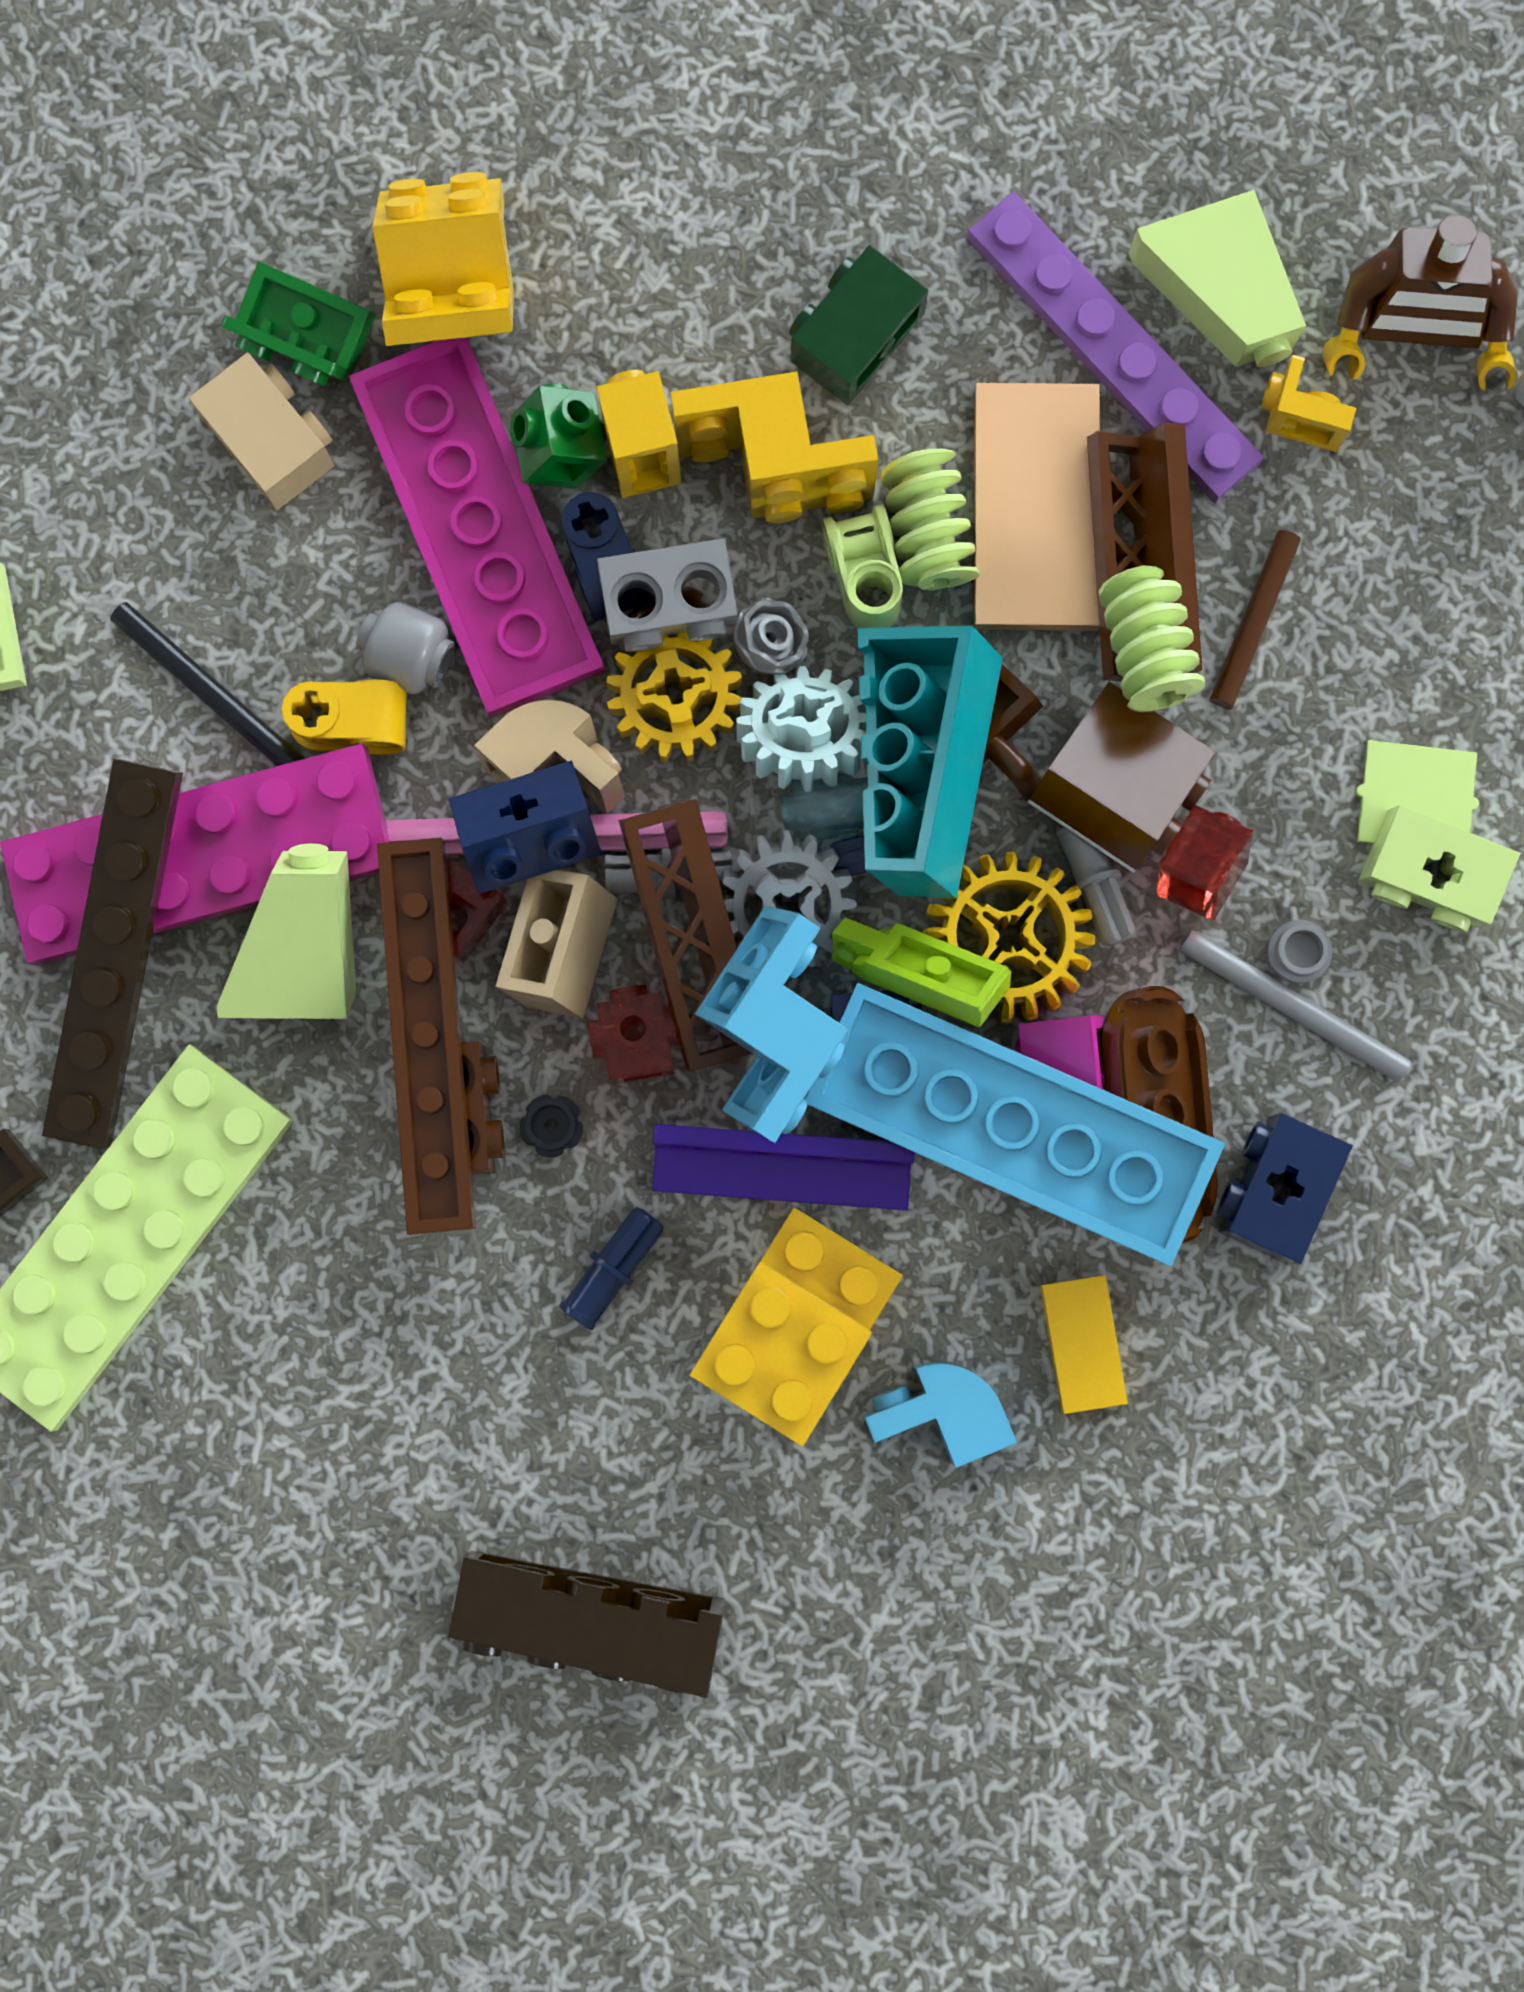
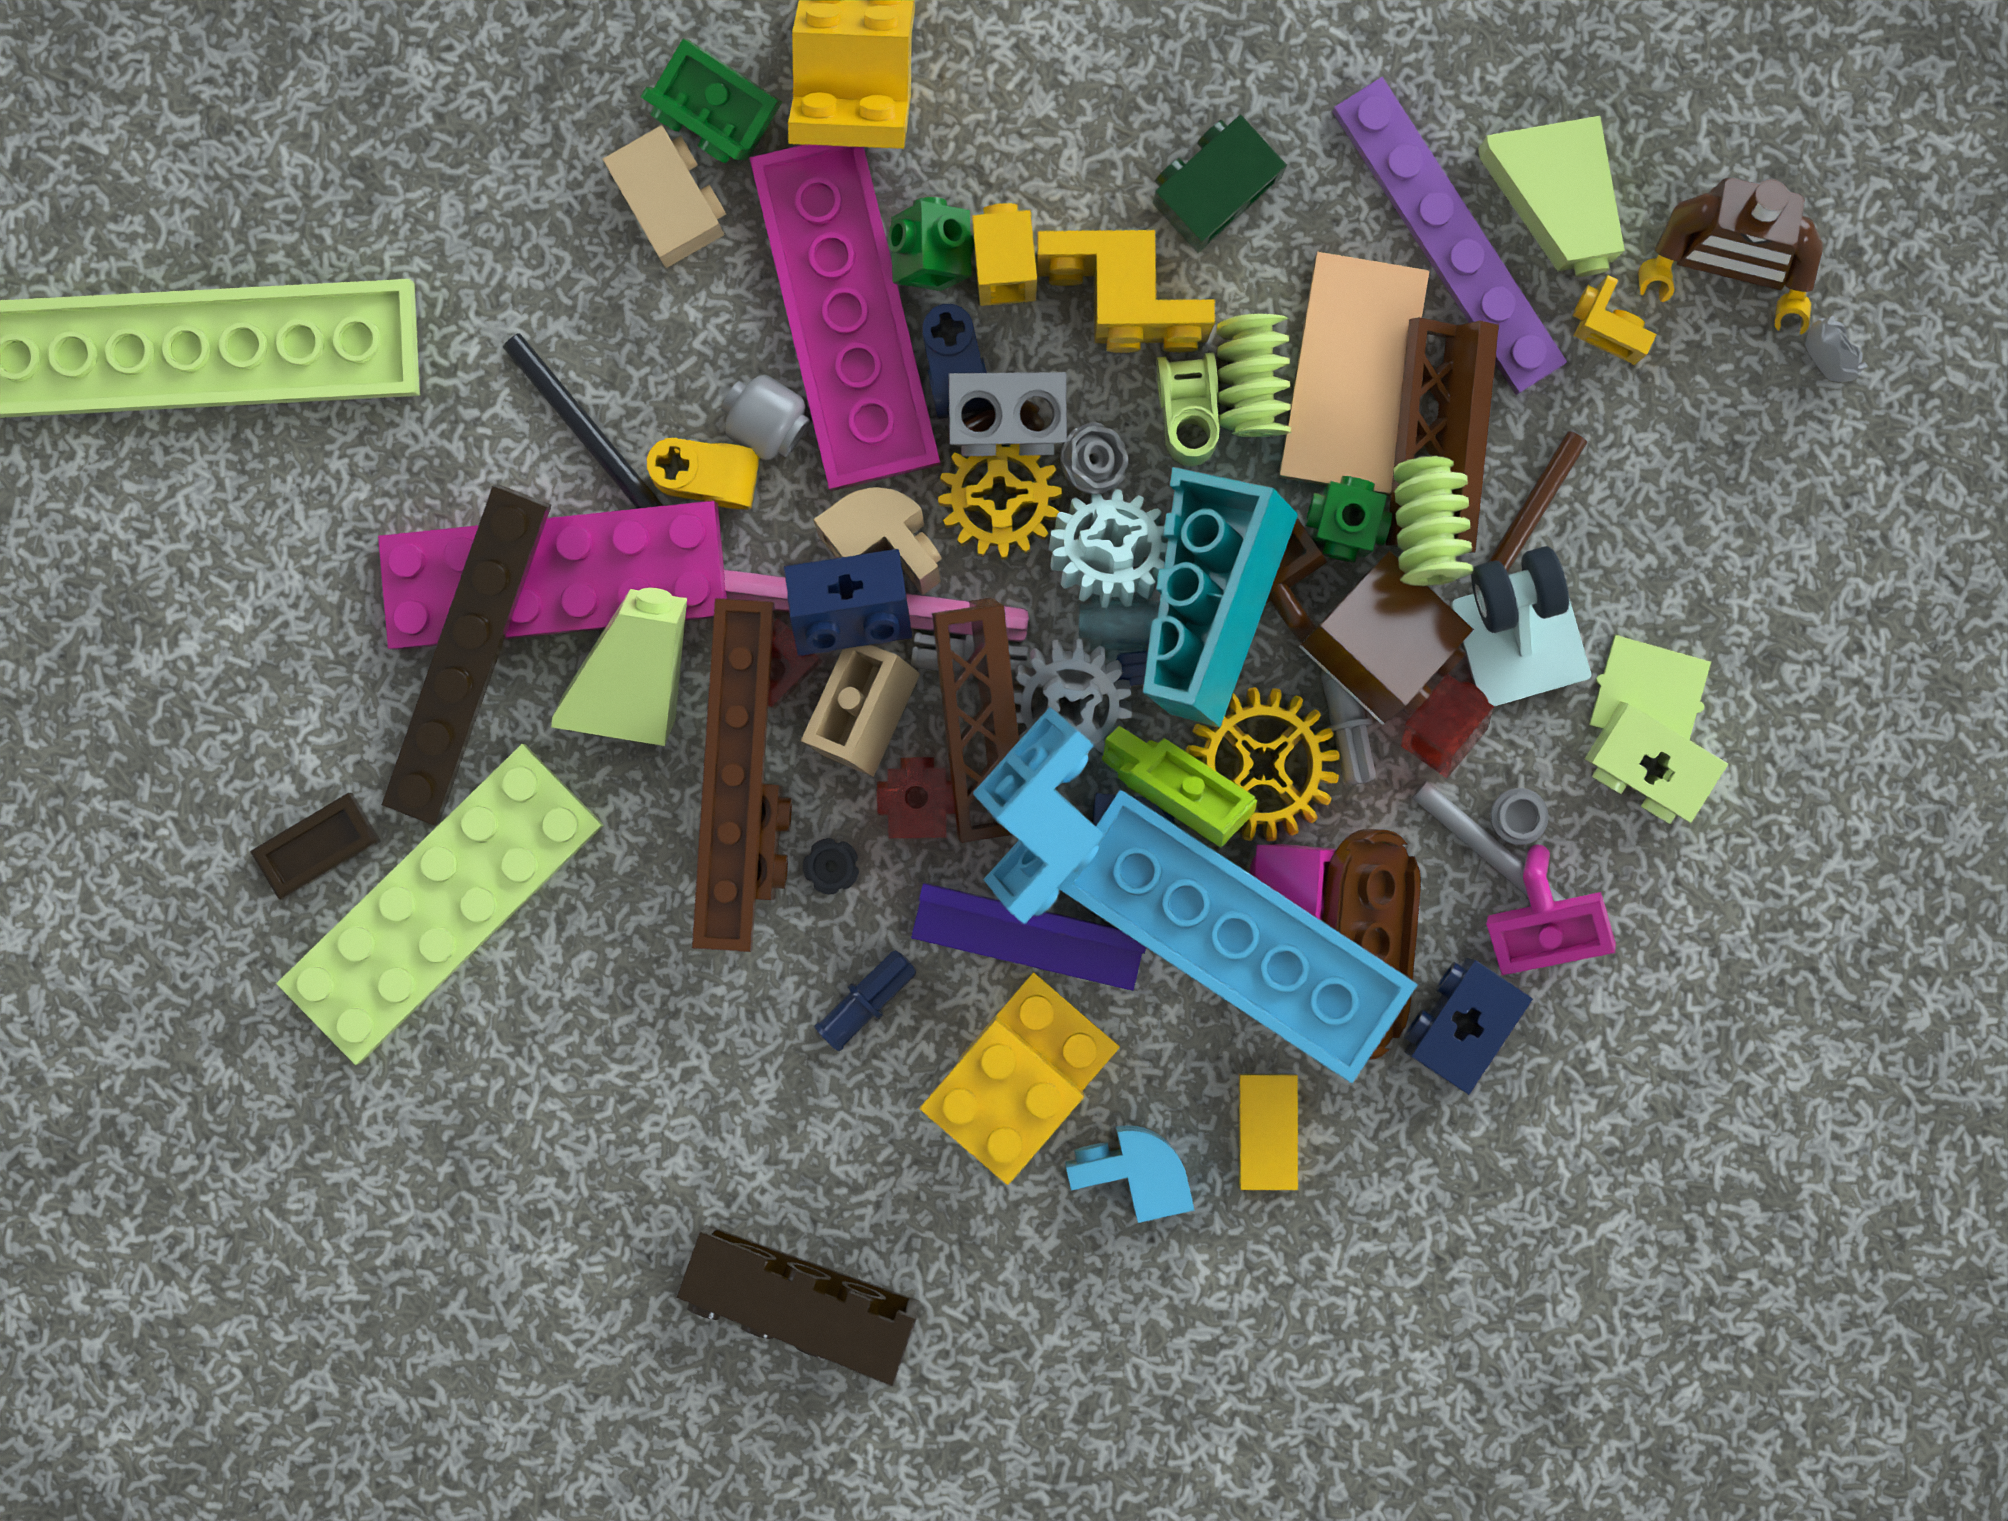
camera: 15 degrees right, 5 degrees up
none -> green brick [1305,476,1392,563]
none -> light aqua plate [1451,546,1591,709]
none -> dark pink plate [1487,844,1616,975]

